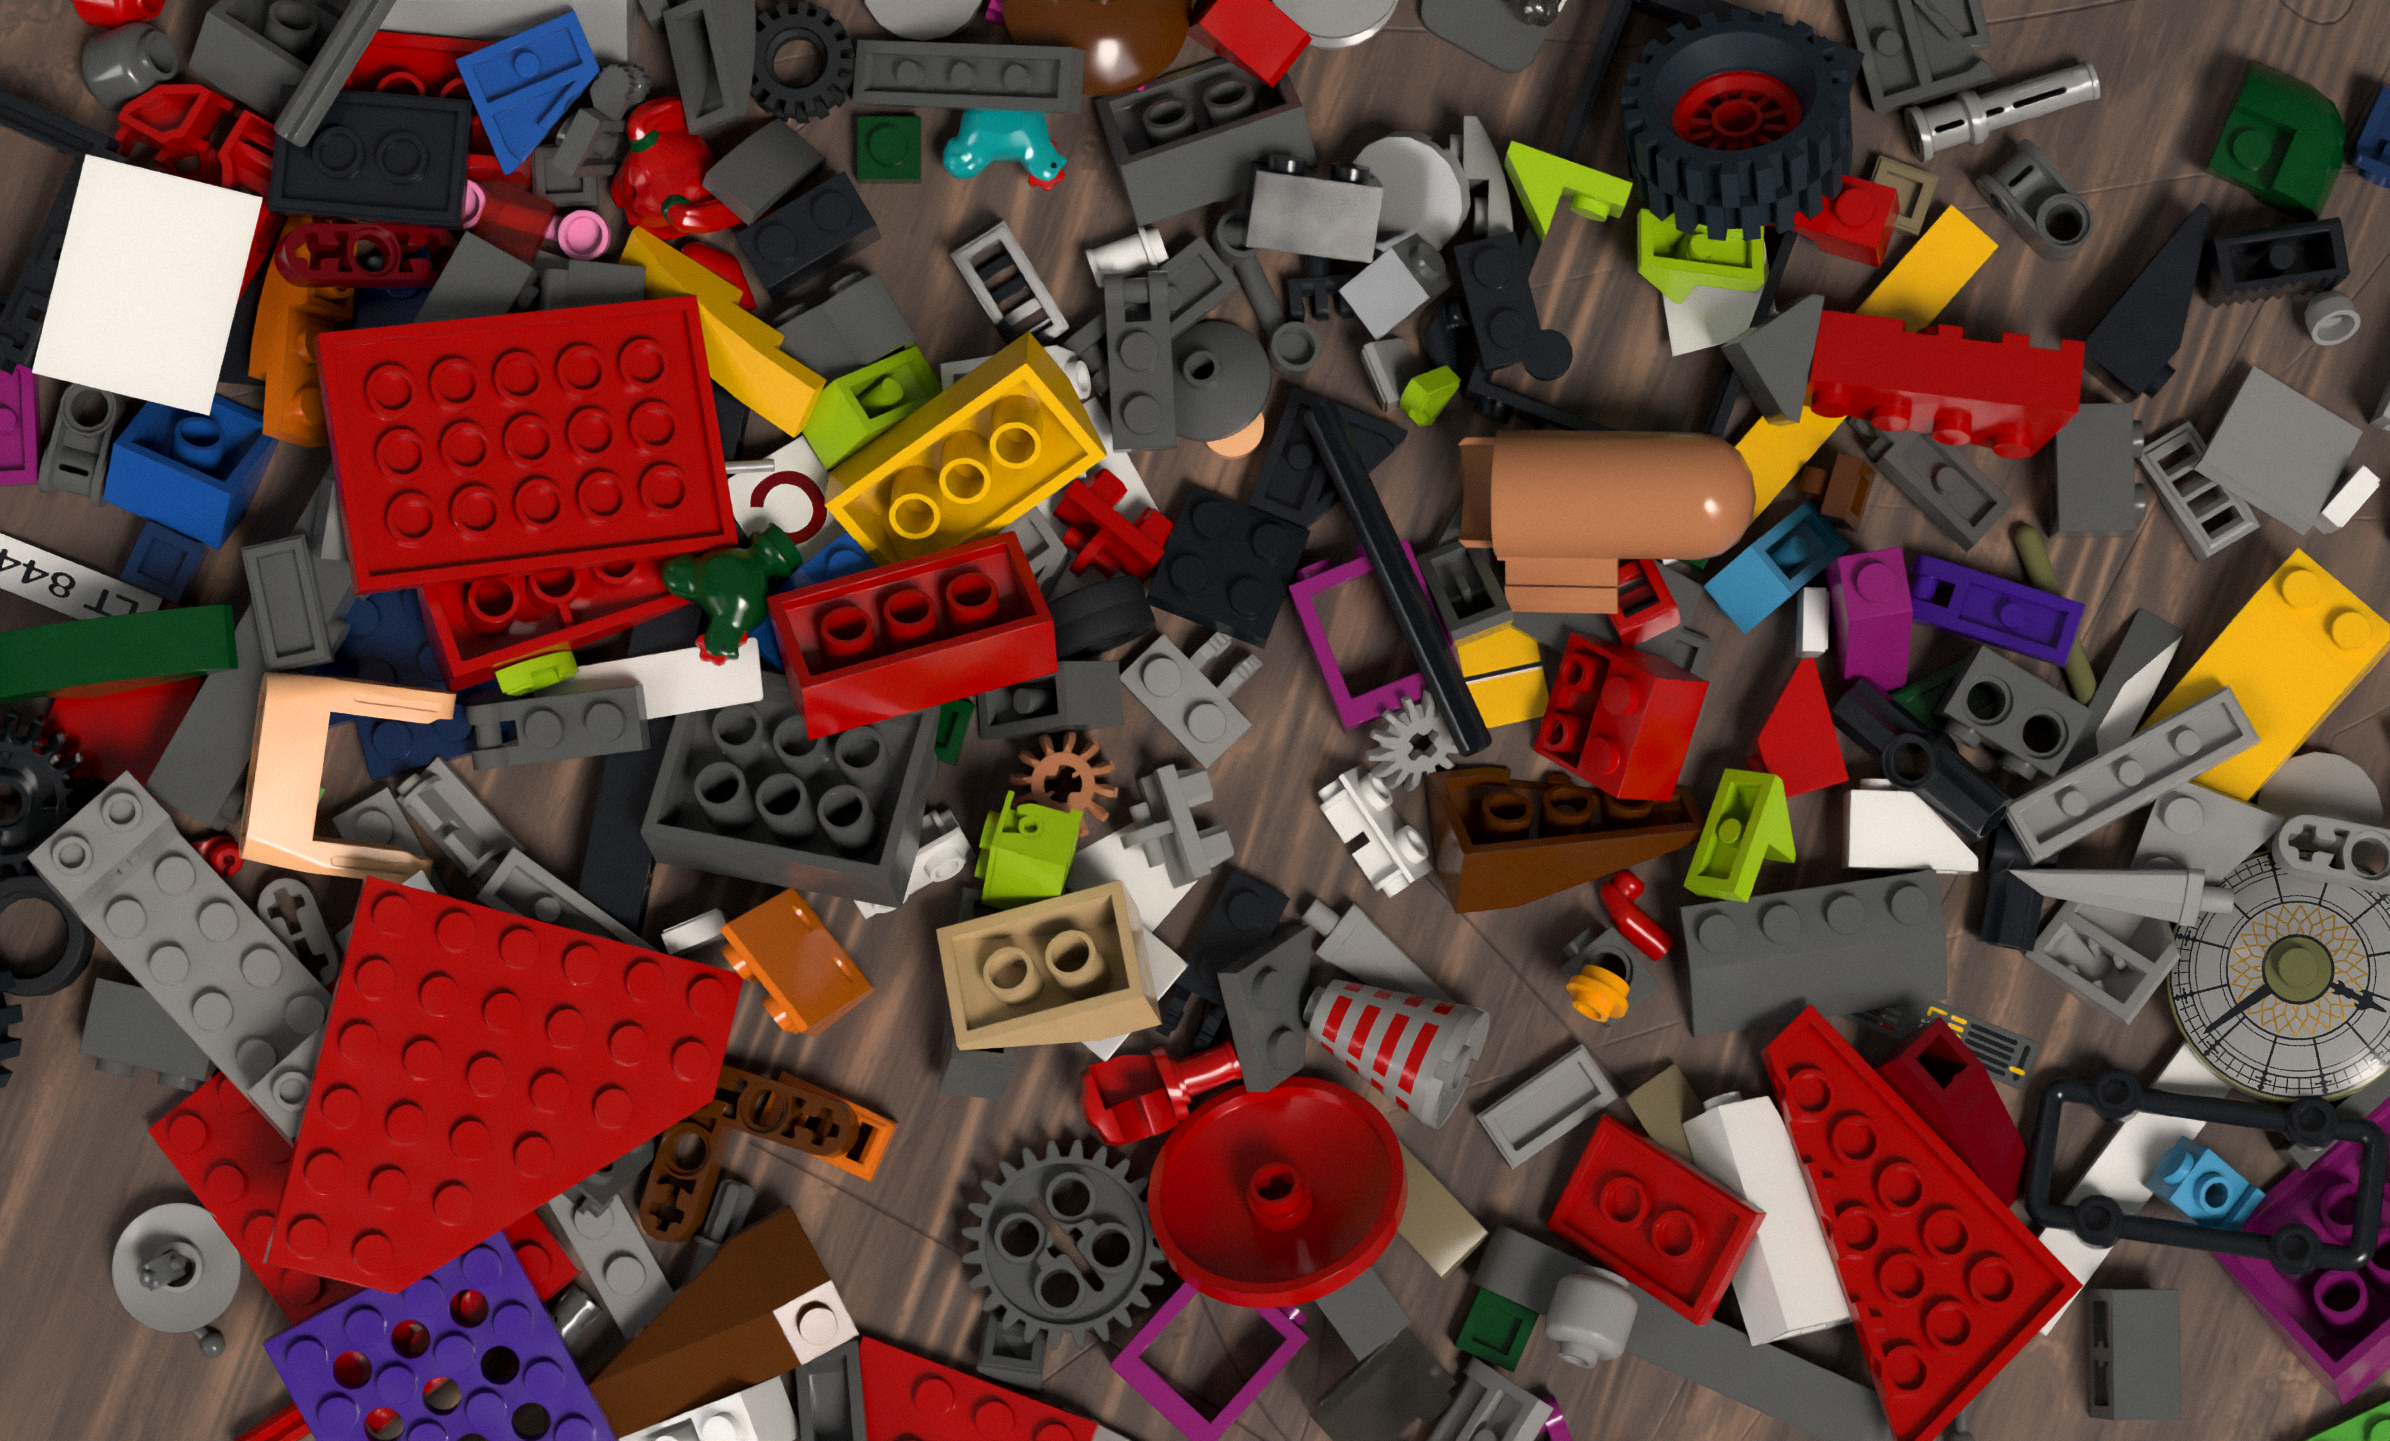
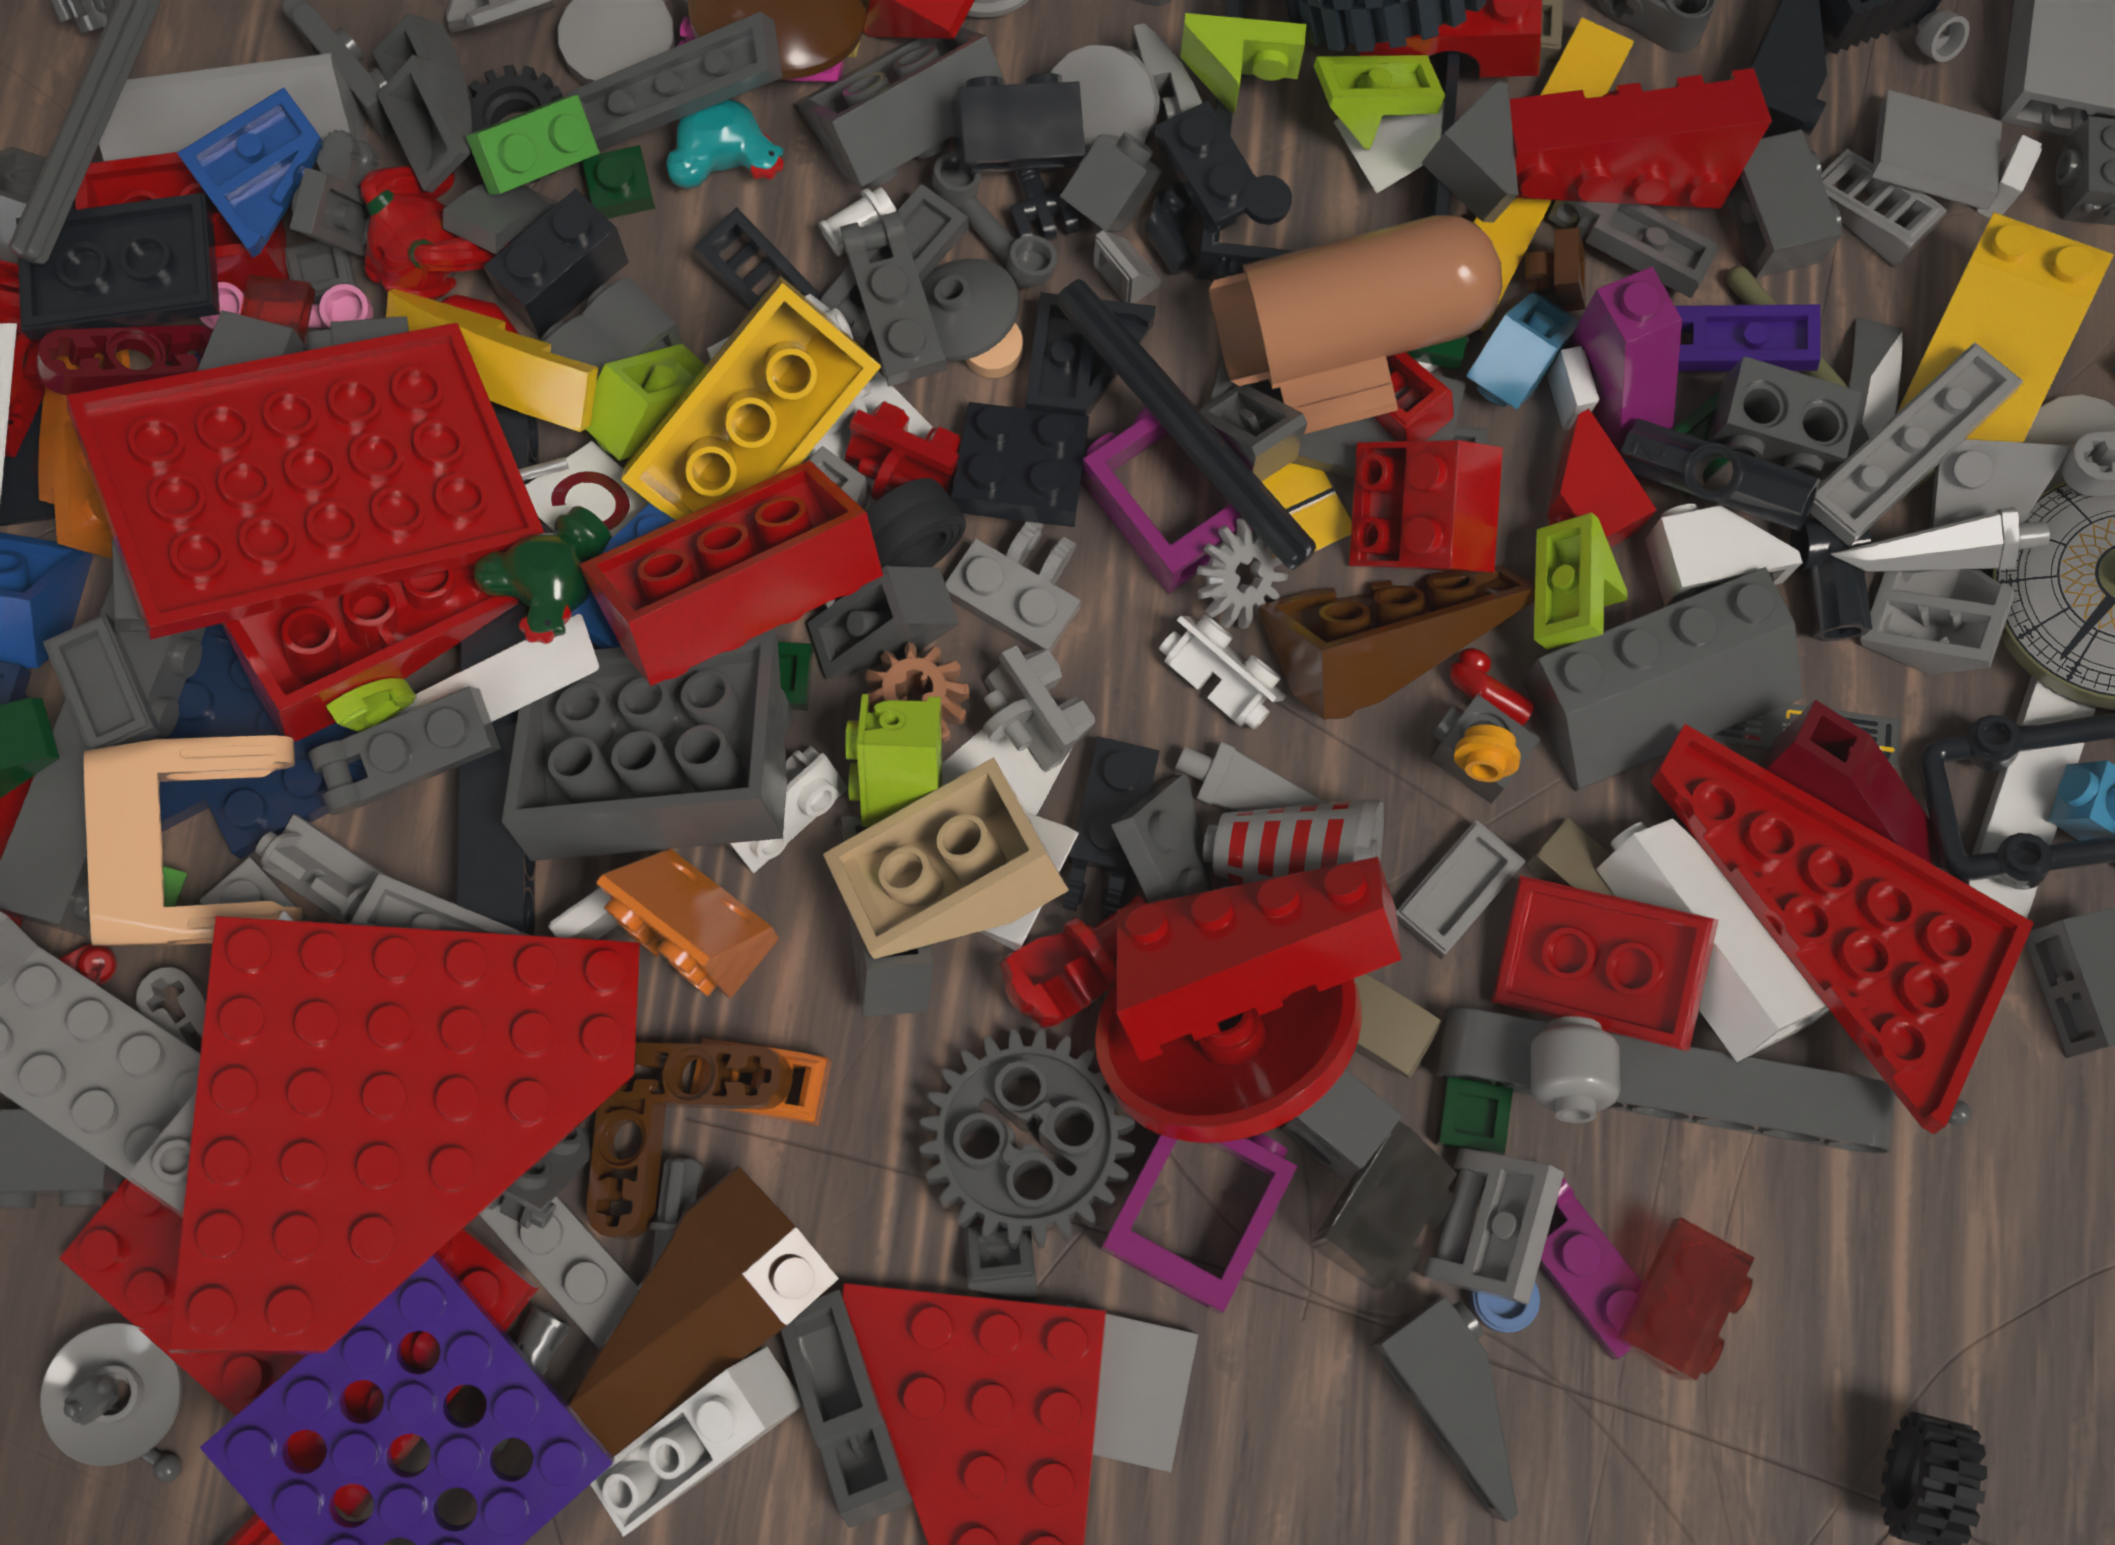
camera: 20 degrees left, 10 degrees down
lime tile [1399,365,1461,427] -> none
none -> bright green plate [466,94,599,195]
none -> red wedge [1116,857,1402,1062]

